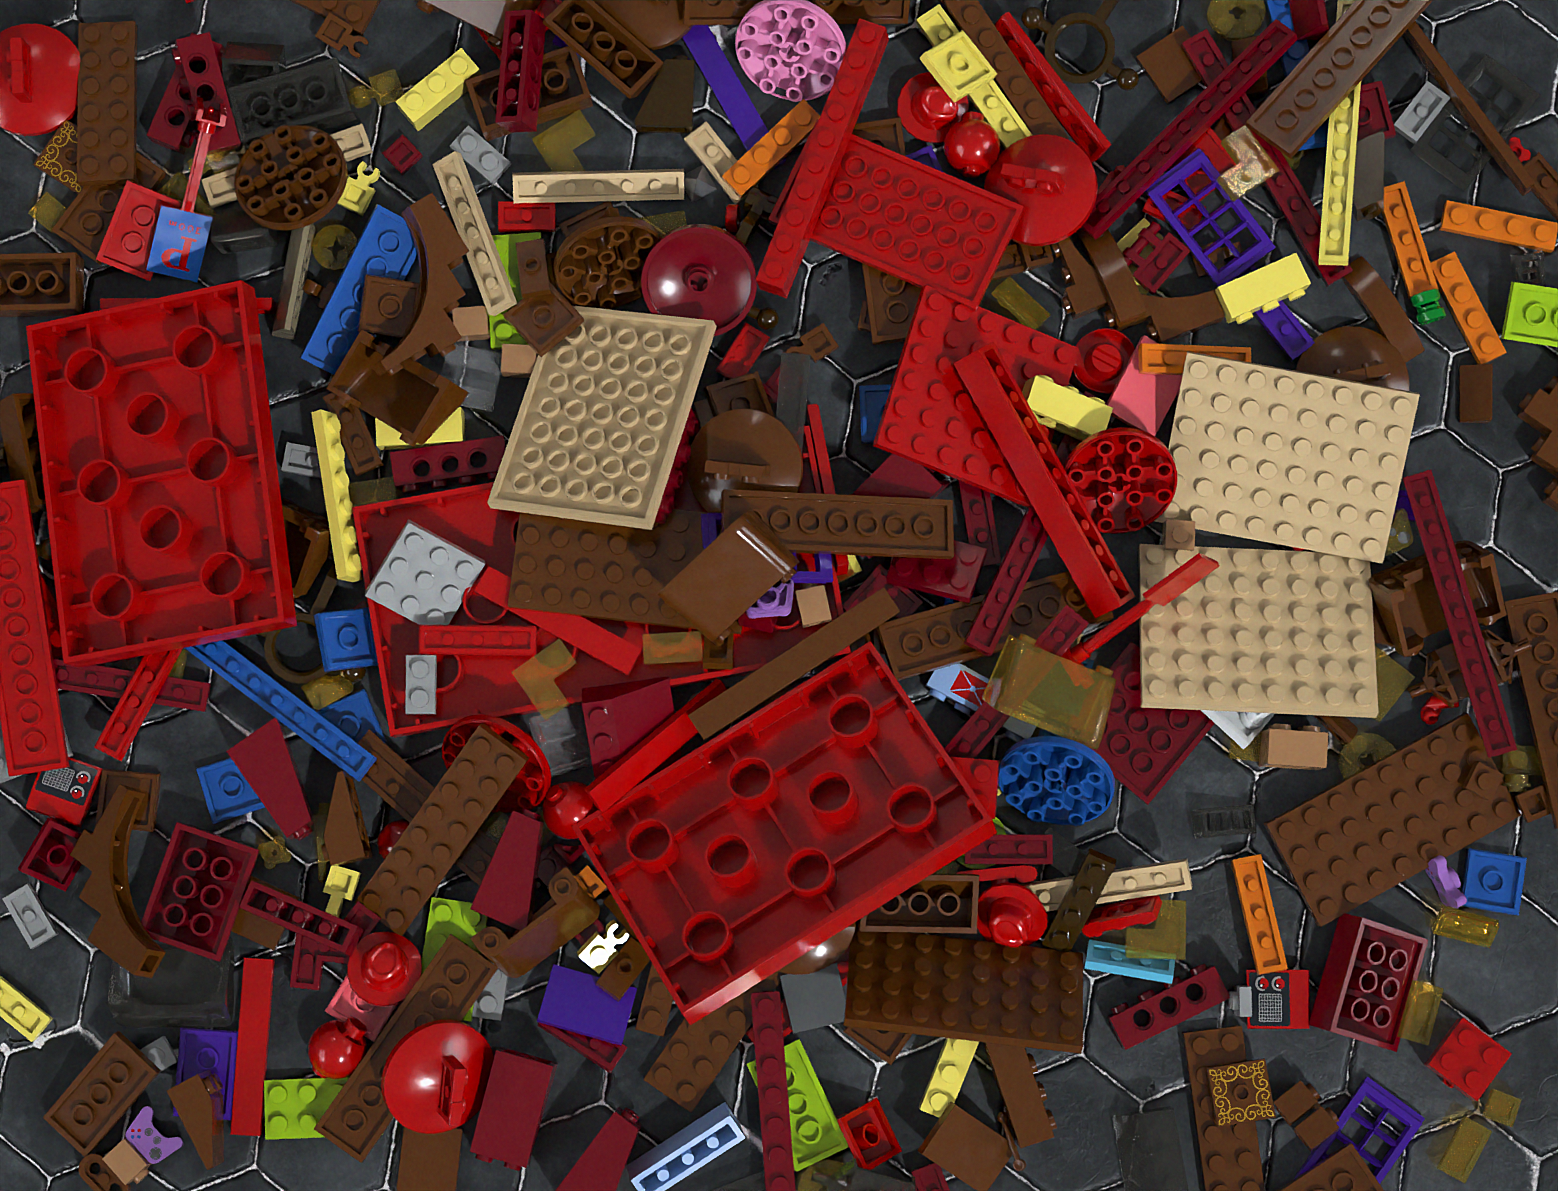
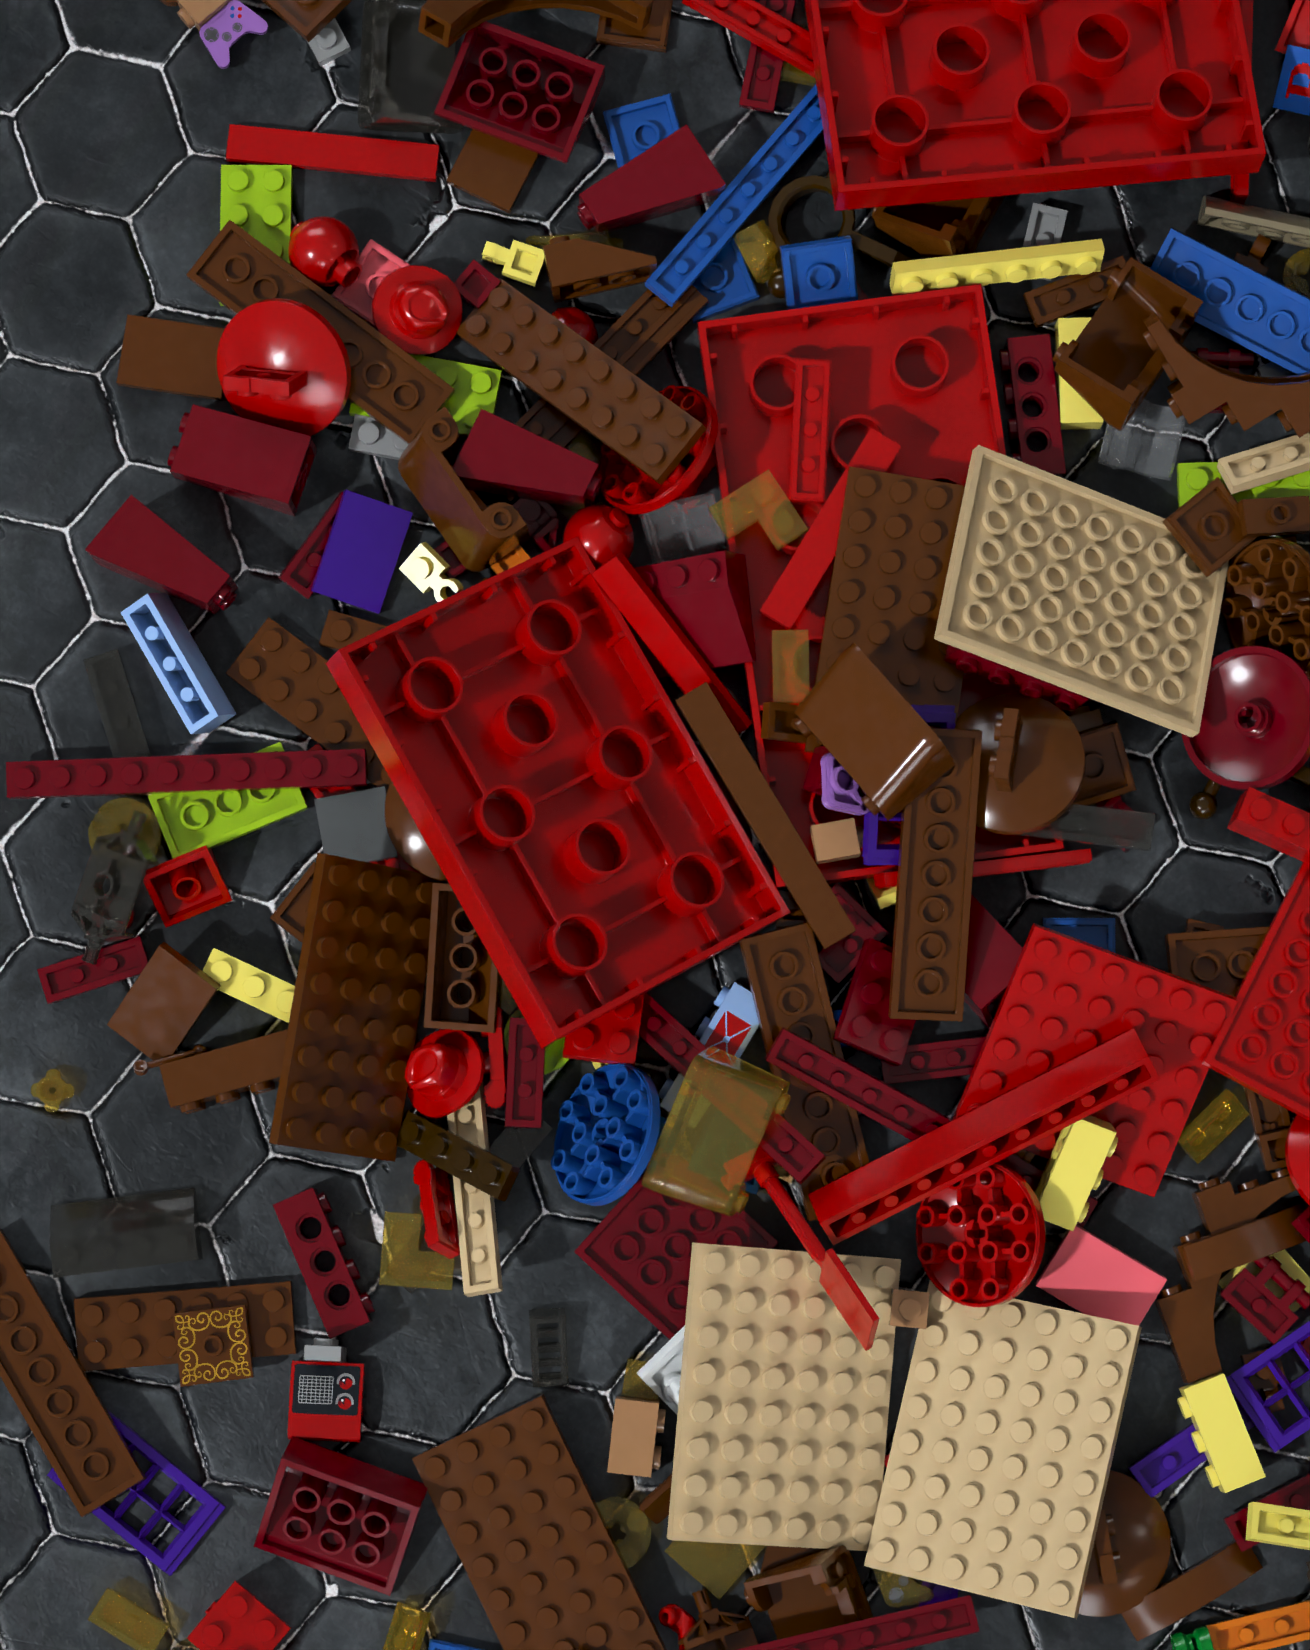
camera: 90 degrees right, 0 degrees up
reddish brown slope [167,1070,224,1171] -> none
dark purple tile [173,1027,238,1120] -> none
dark red brick [239,880,363,957] -> none
clear yellow plate [258,836,292,870] -> none
dark red plate [290,933,350,990] -> none
clear yellow plate [348,477,397,507] -> none
reddish brown plate [358,274,420,339] -> none
light grey plate [365,519,485,625] -> none
light grey plate [405,655,437,714] -> none
medium nougat brick [449,306,490,342] -> none
medium nougat brick [501,344,538,378] -> none
reddish brown plate [595,937,650,1002] -> none
red plate [715,323,770,380] -> none
reddish brown plate [785,323,839,370] -> none
red hat [1073,328,1135,393] -> none
medium azure plate [1084,939,1176,984] -> none
orange plate [1138,343,1251,375] -> none
orange plate [1231,854,1288,976] -> none
reddish brown piece [1273,1081,1340,1152] -> none
clear yellow plate [1398,980,1444,1045] -> none
medium lavender piece [1425,855,1467,908] -> none

